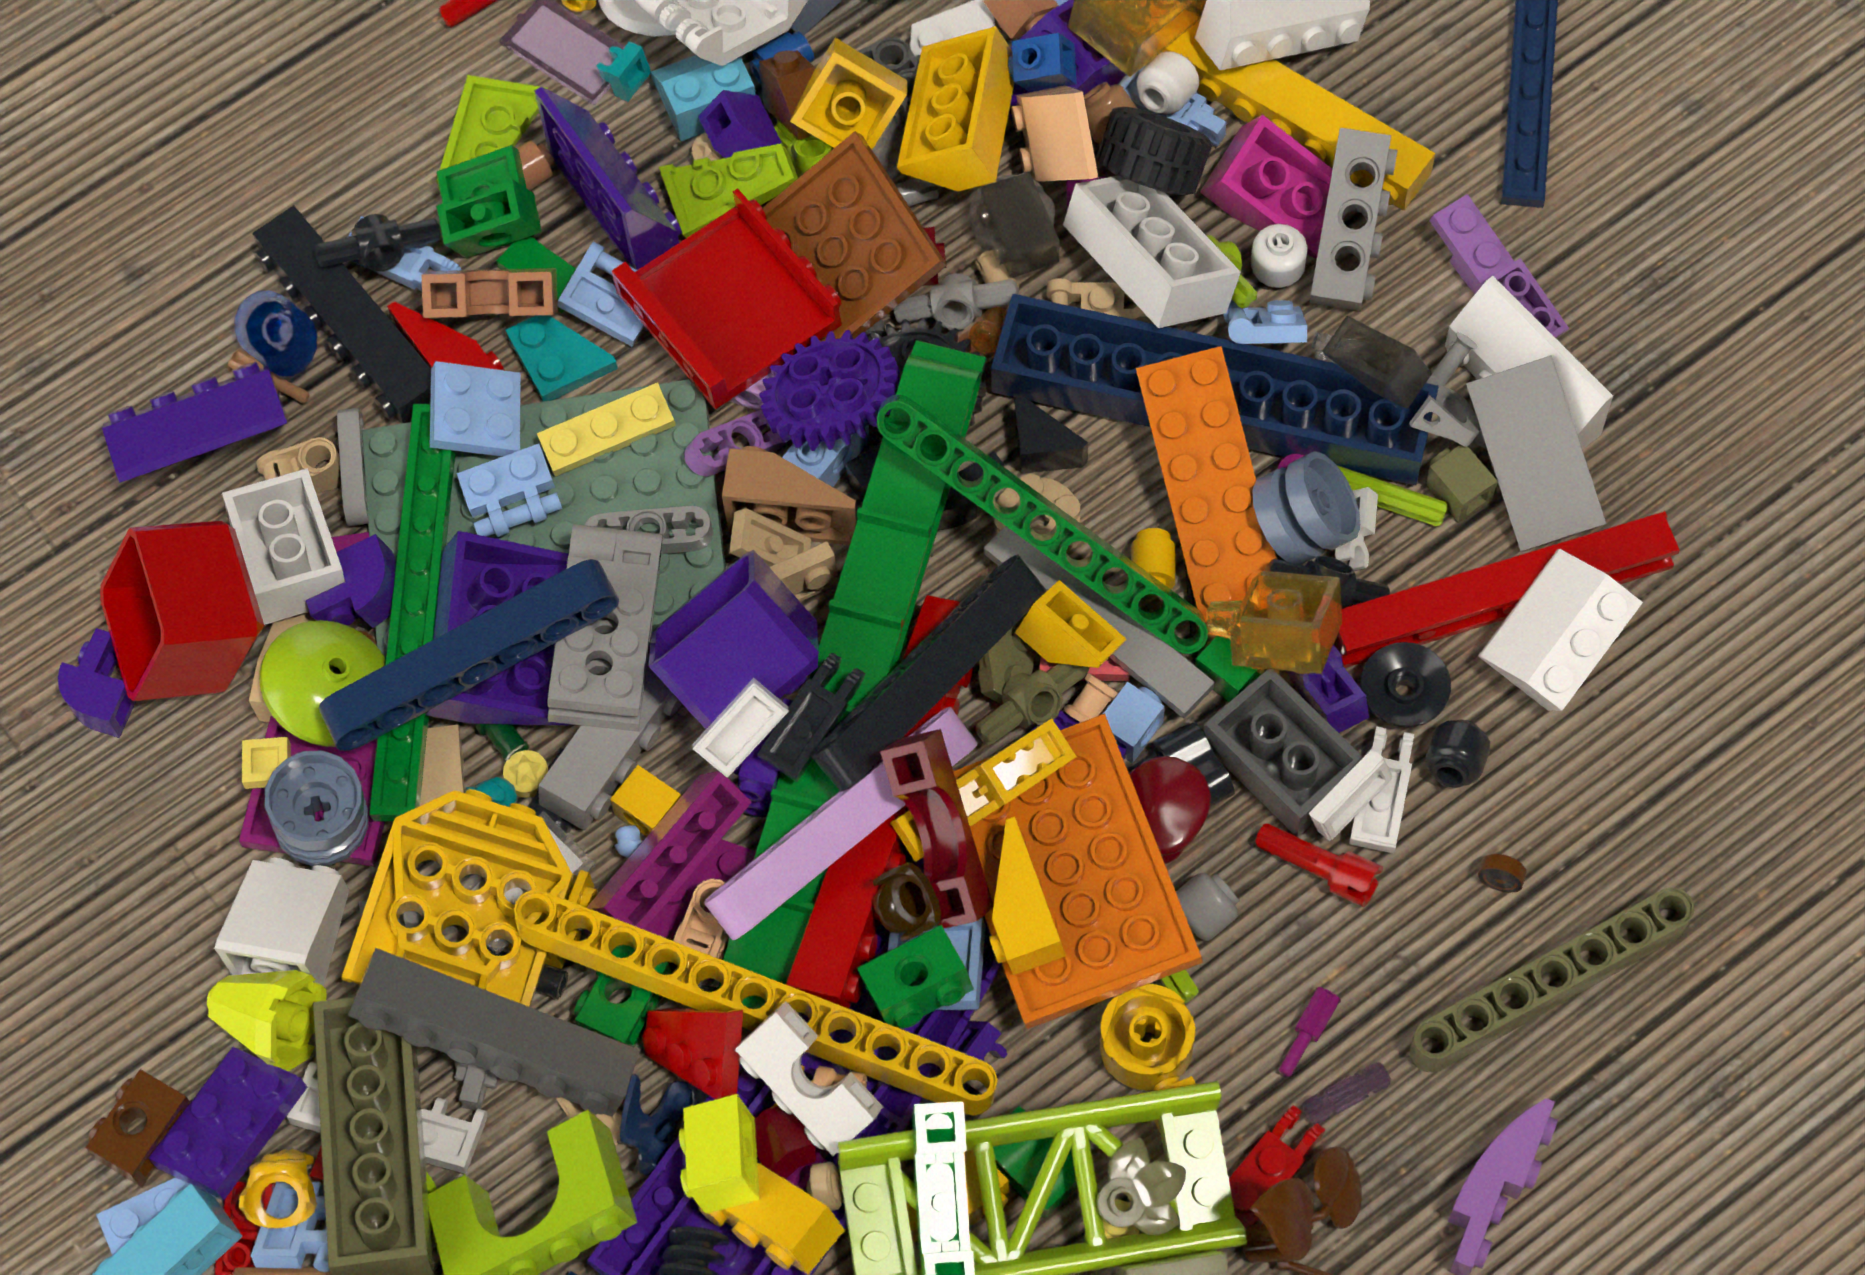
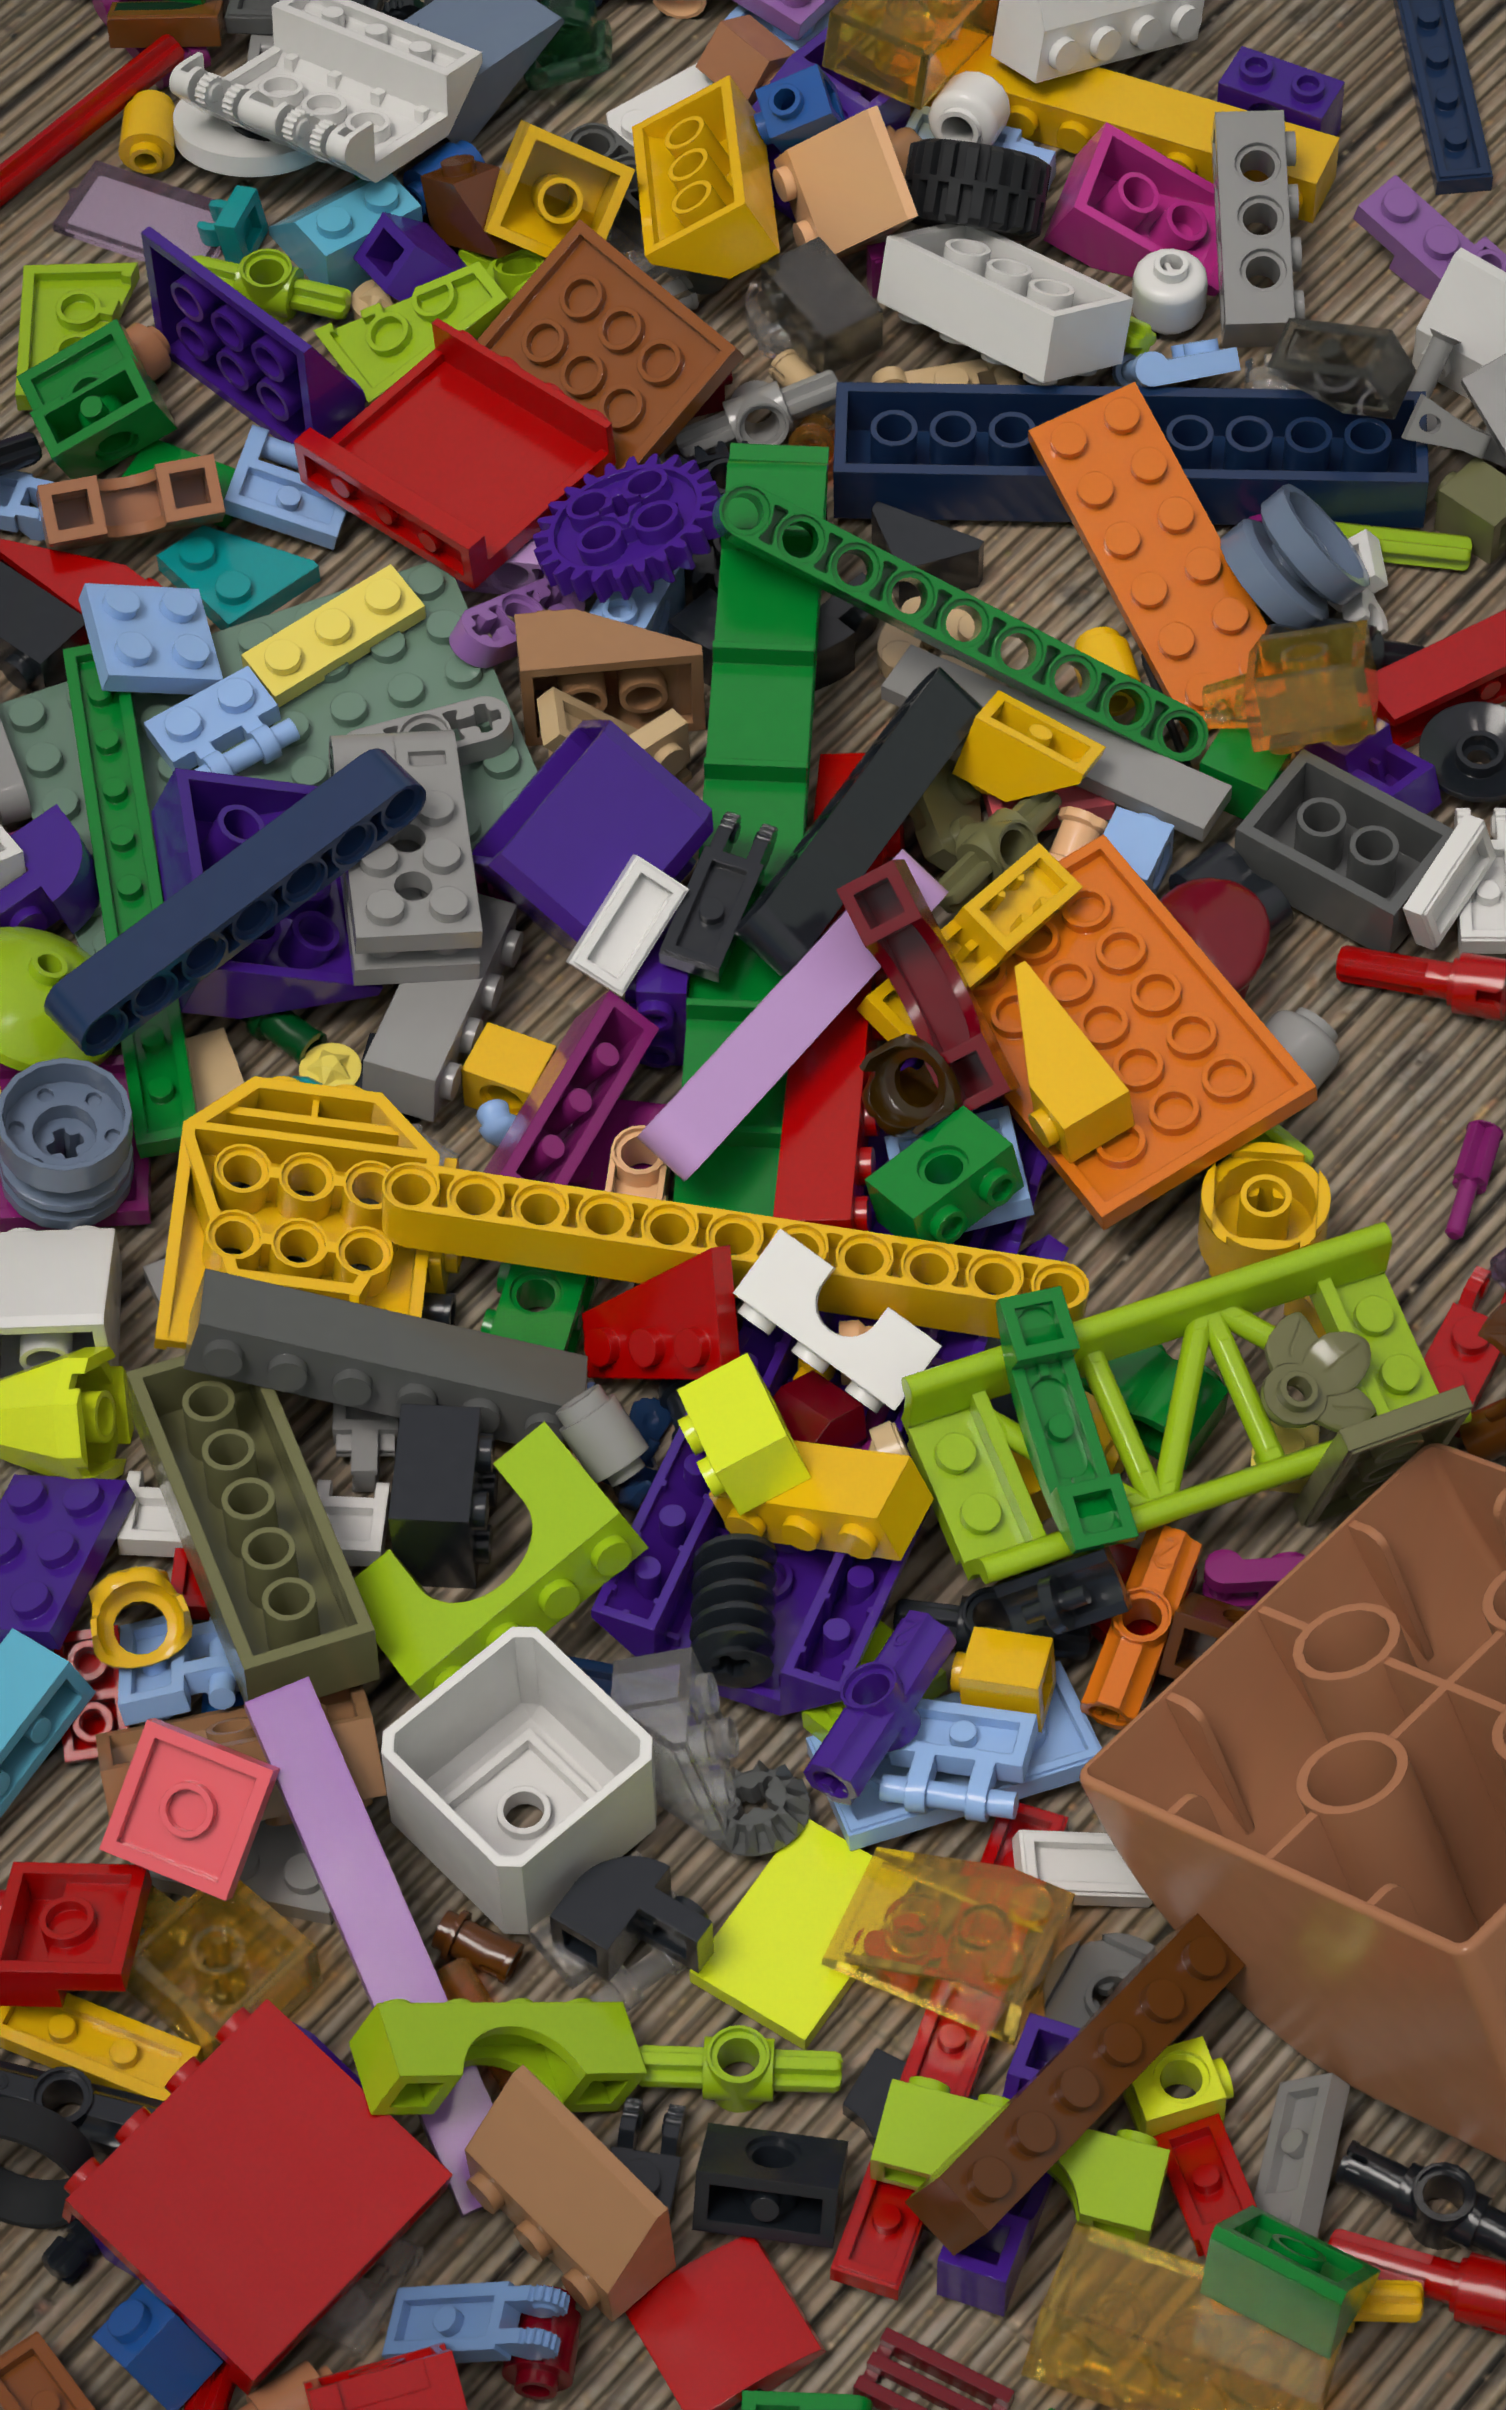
camera: 15 degrees left, 10 degrees down
none -> lime axle [191,248,352,324]
none -> black brick [388,1404,498,1589]
none -> light grey brick [555,1384,649,1487]
none -> dark purple brick [1217,46,1345,136]

